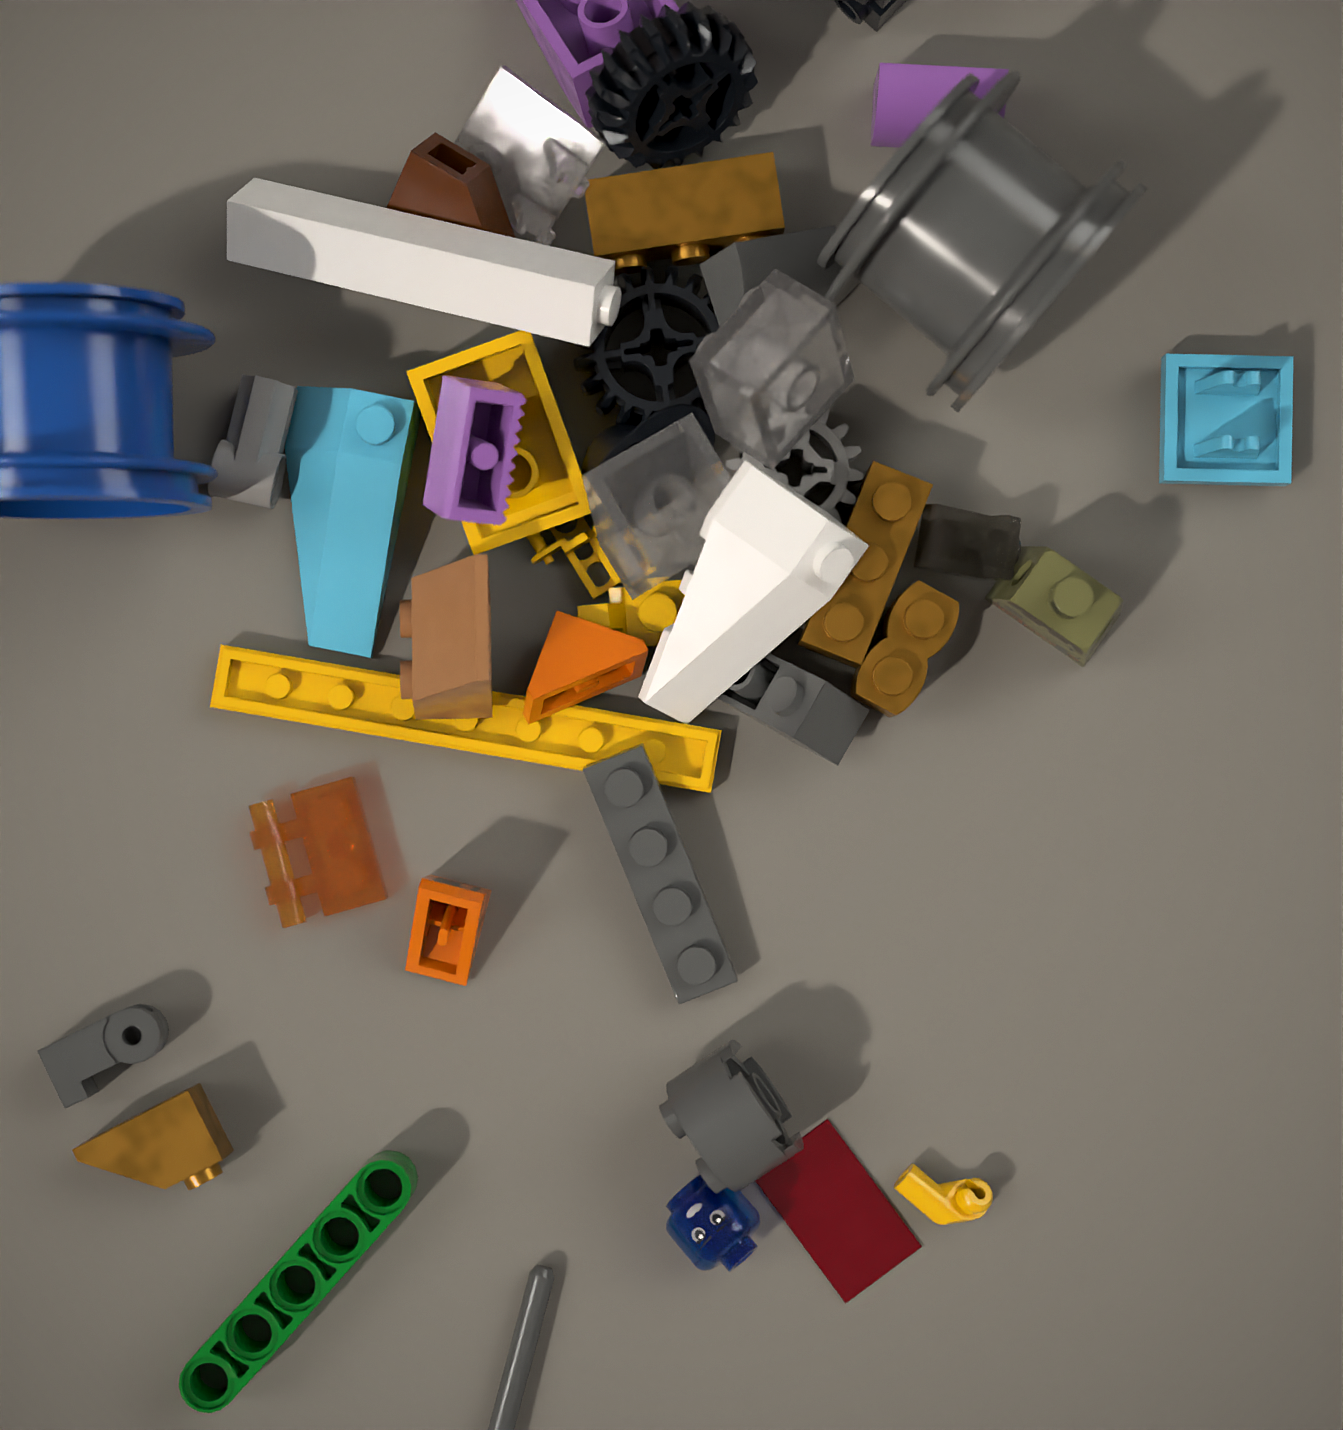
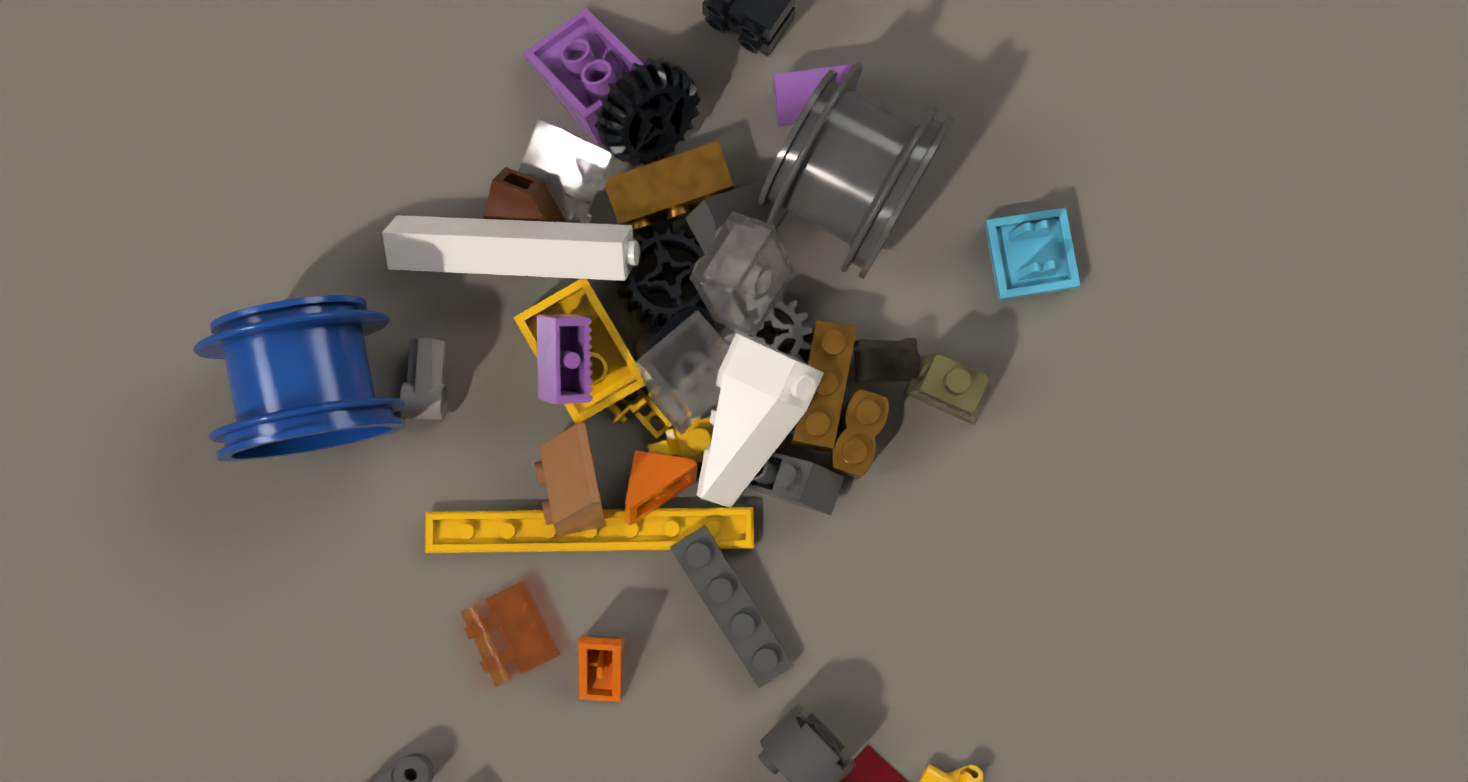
camera: 10 degrees left, 5 degrees down
medium azure wedge [285,386,422,658] -> none

